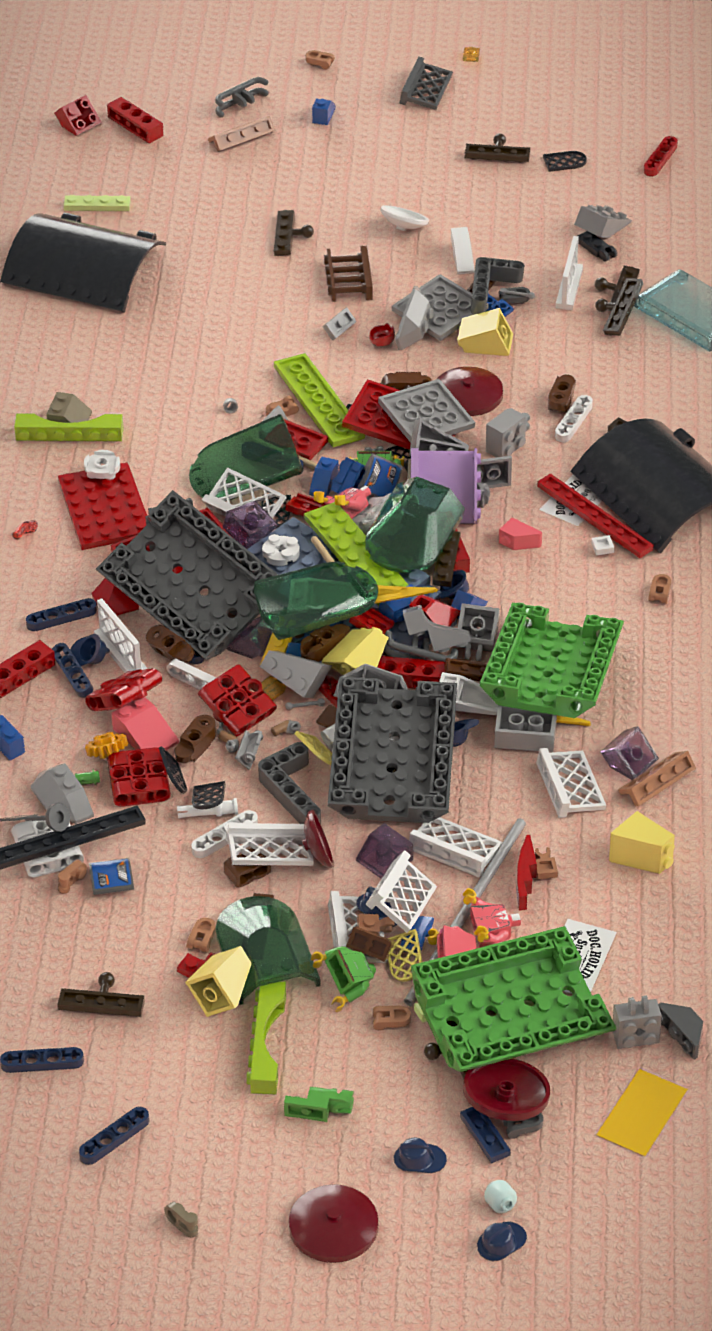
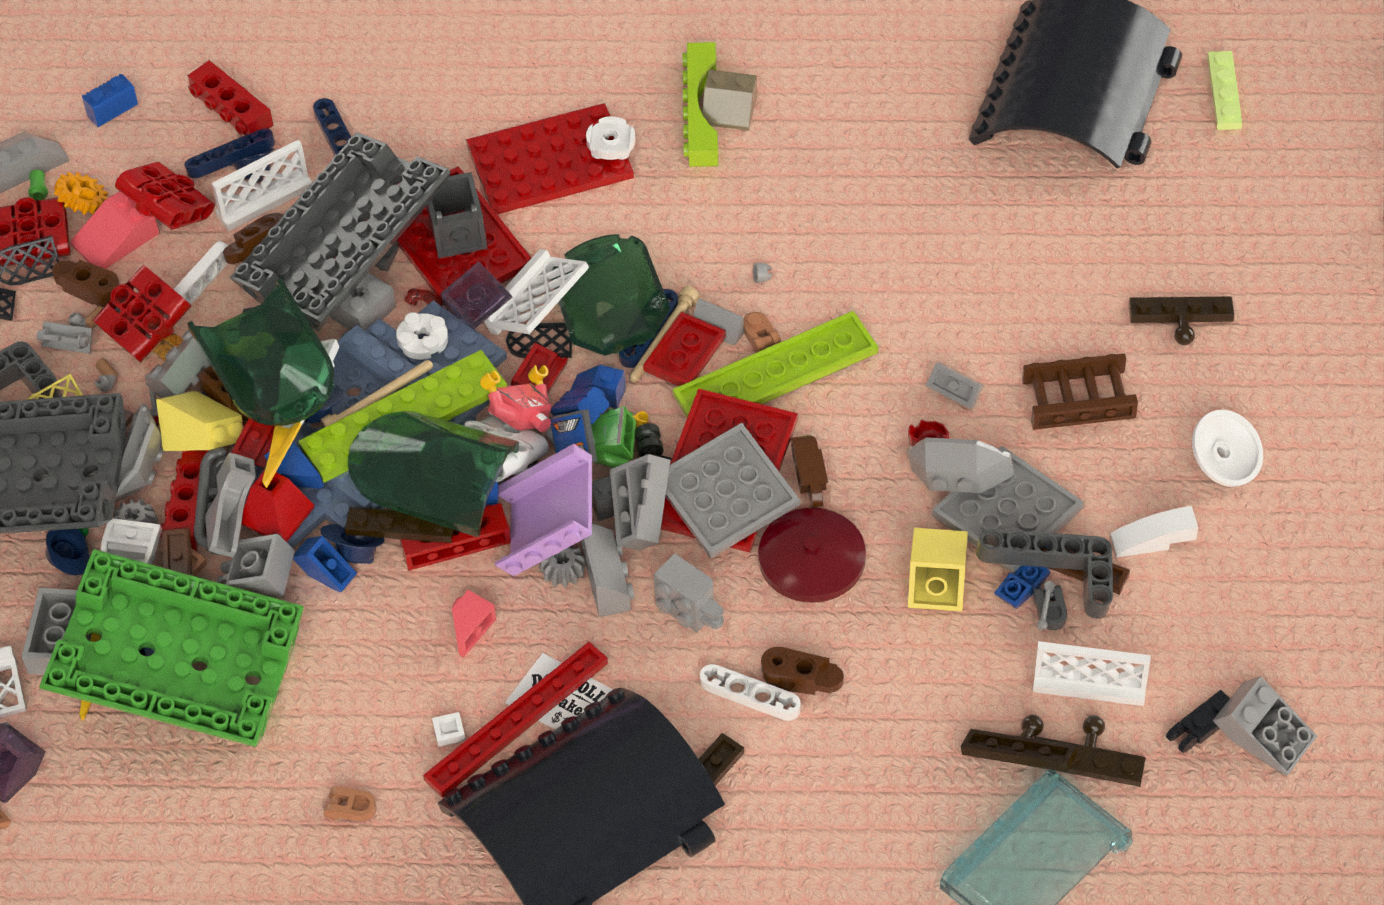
camera: 90 degrees right, 10 degrees up
clear red arm [12,520,38,540] -> none

